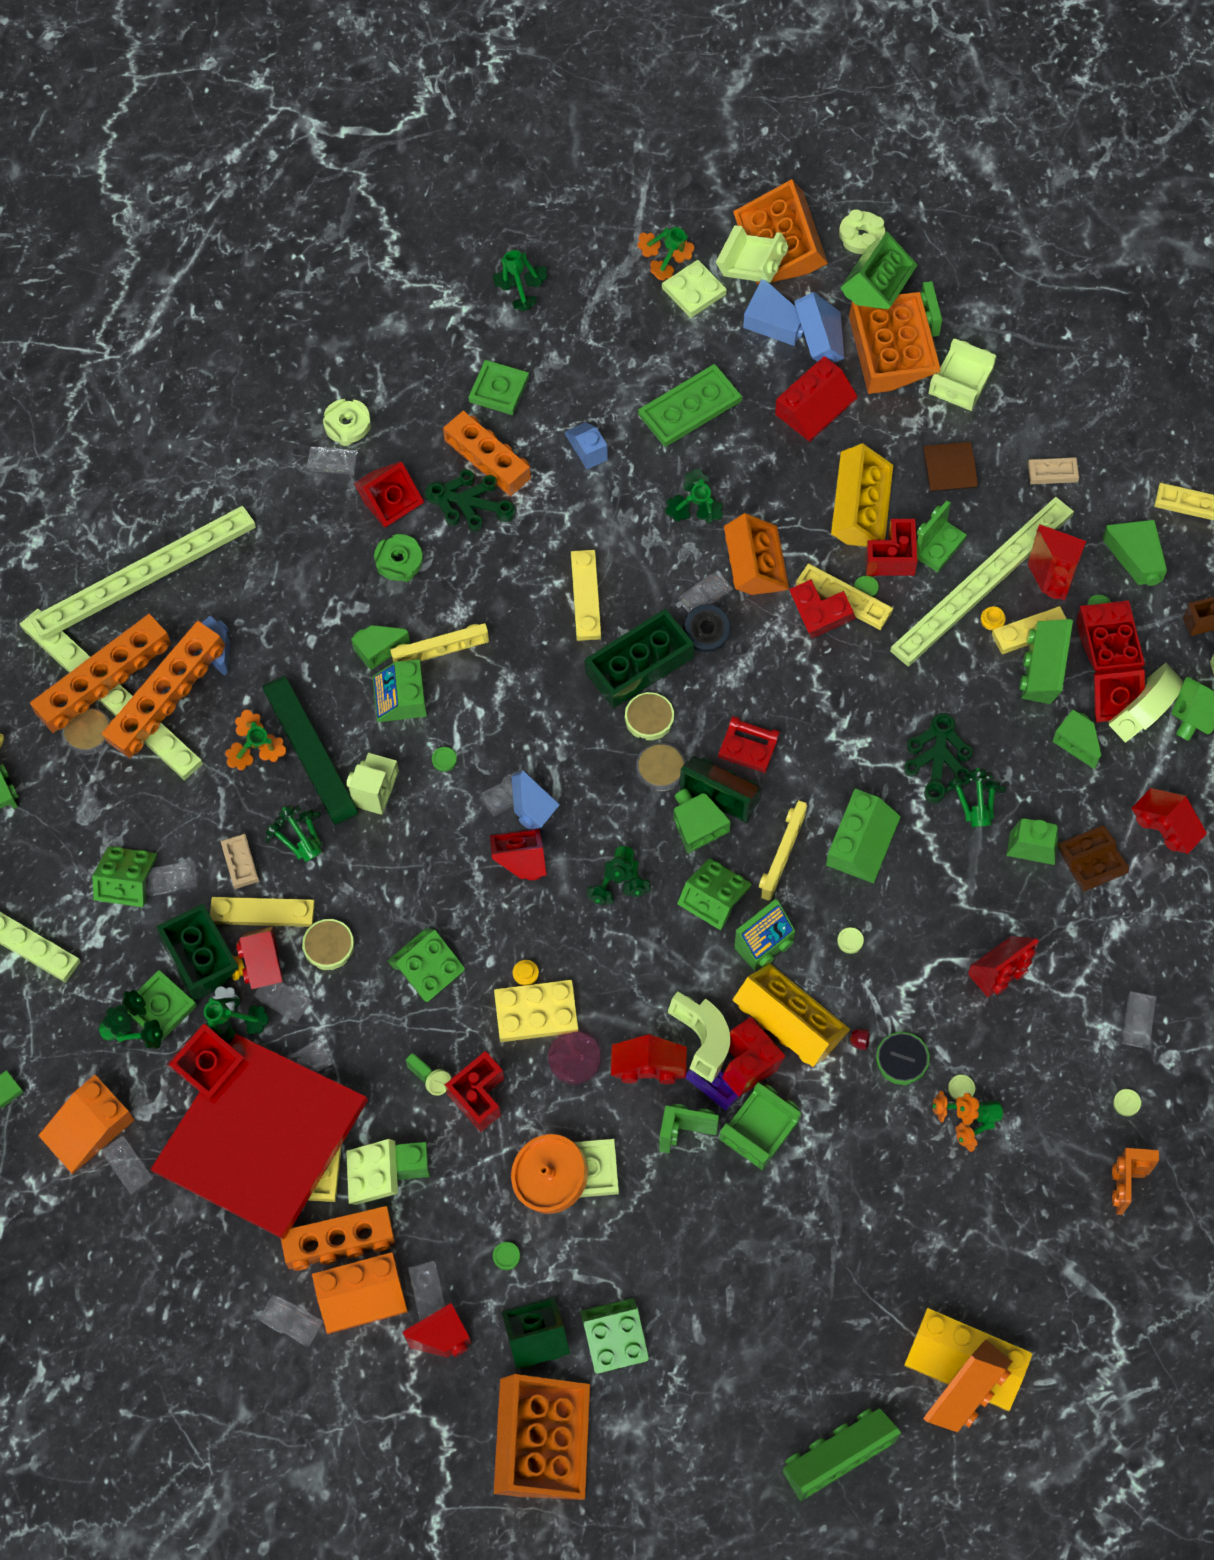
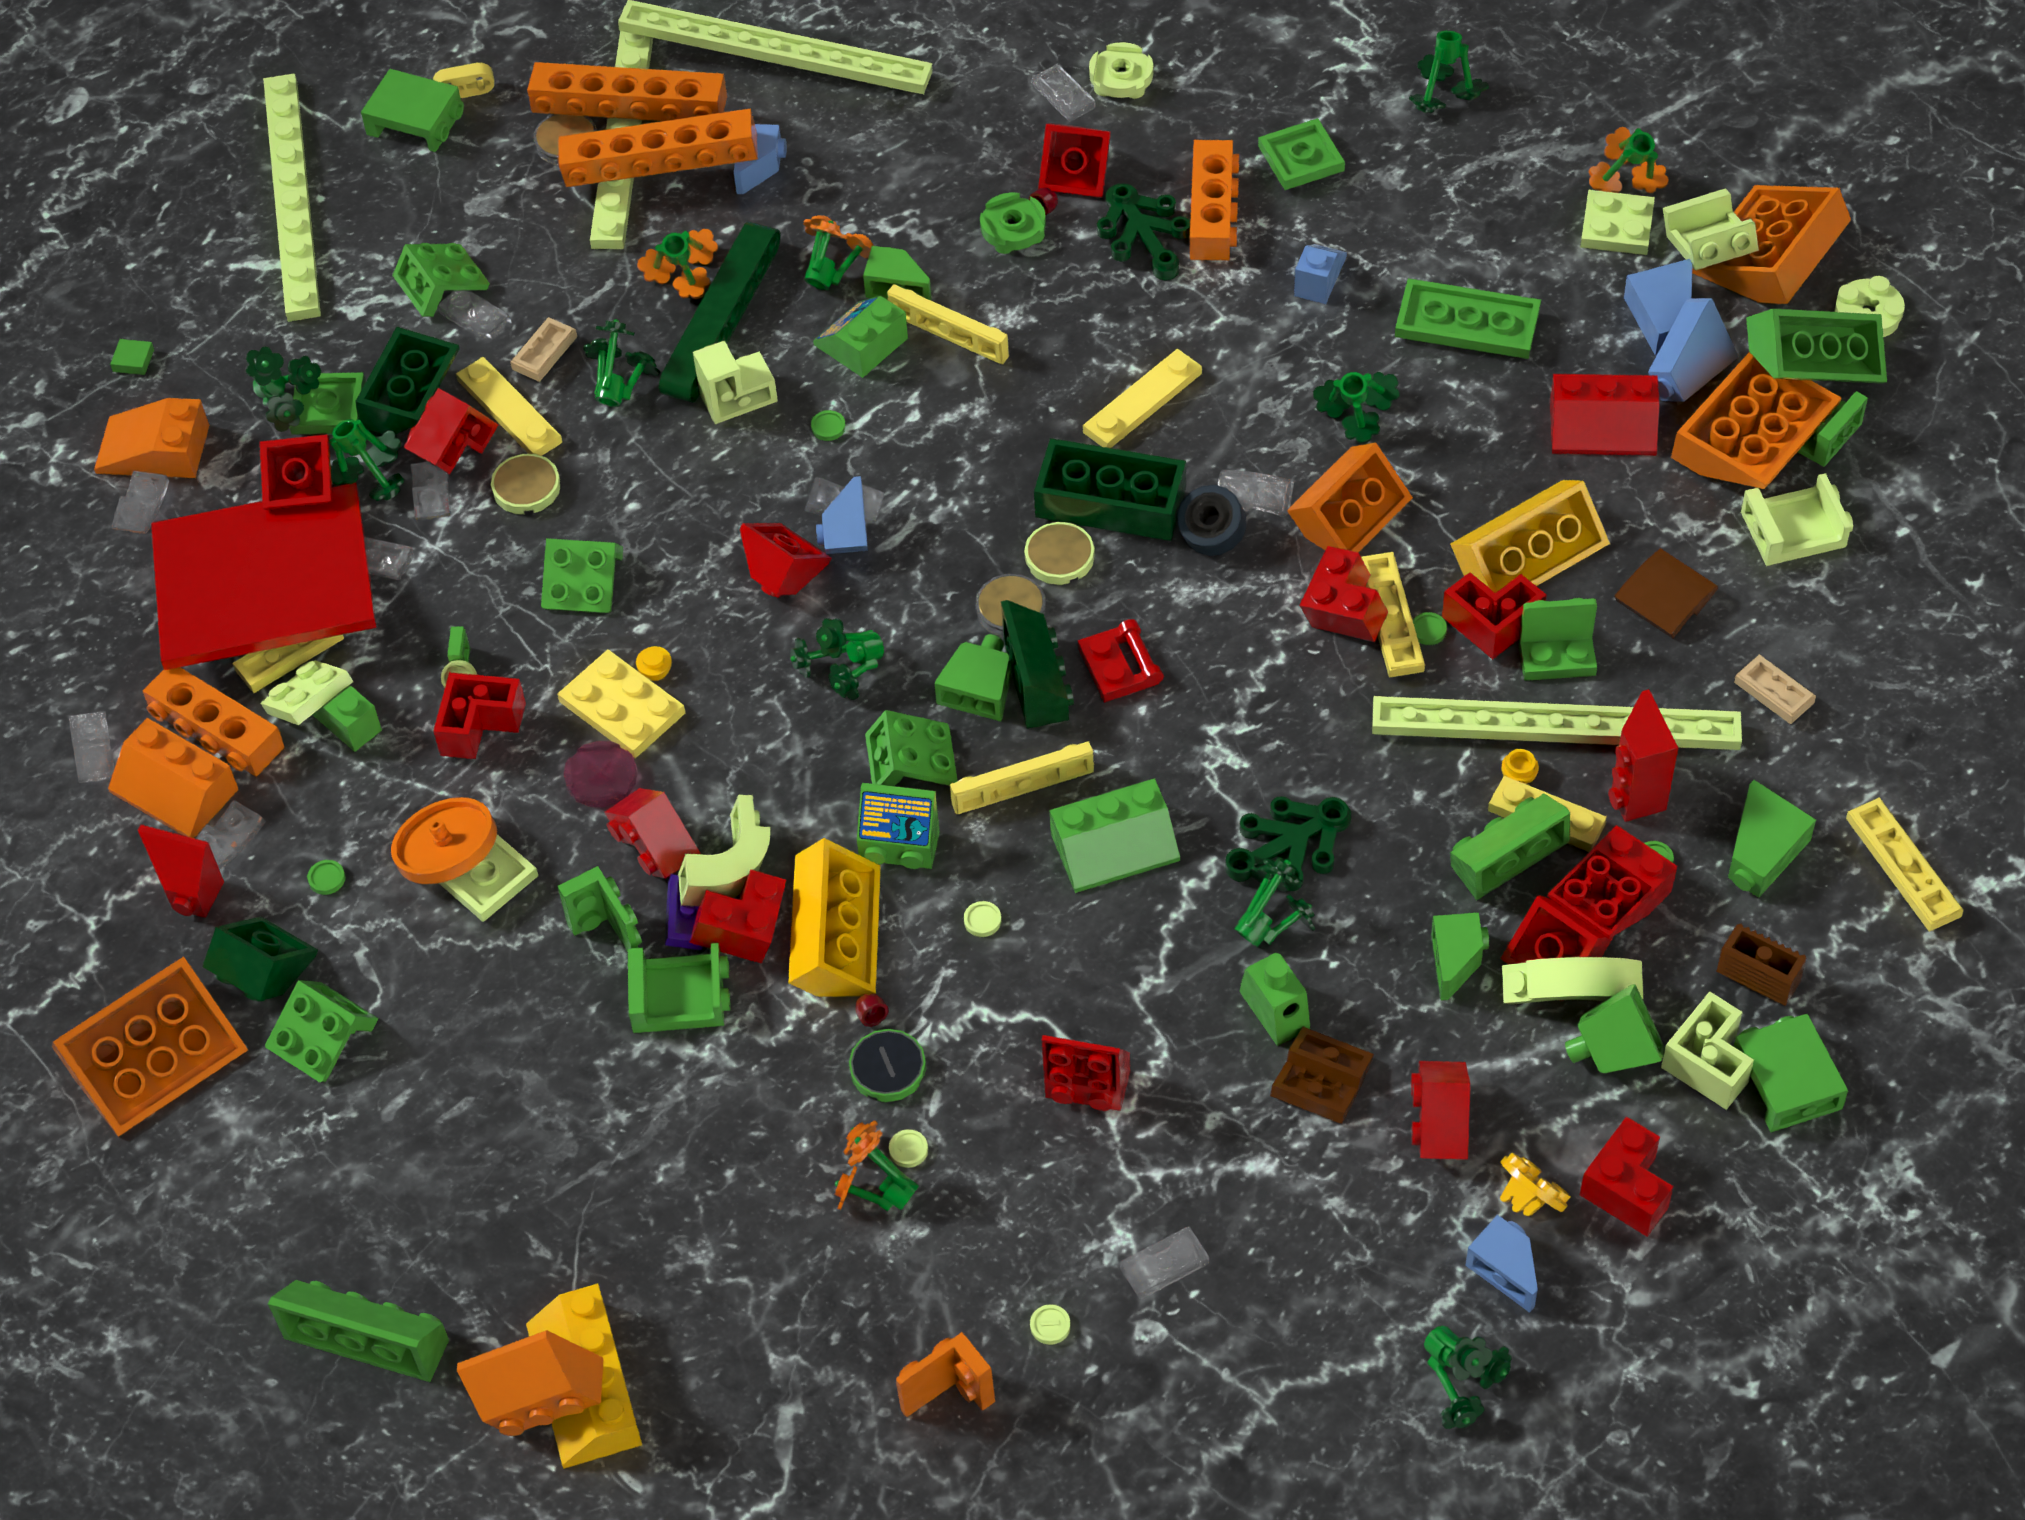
camera: 50 degrees right, 10 degrees down
none -> green plant [804,215,874,290]
none -> dark red hinge [1029,187,1058,216]

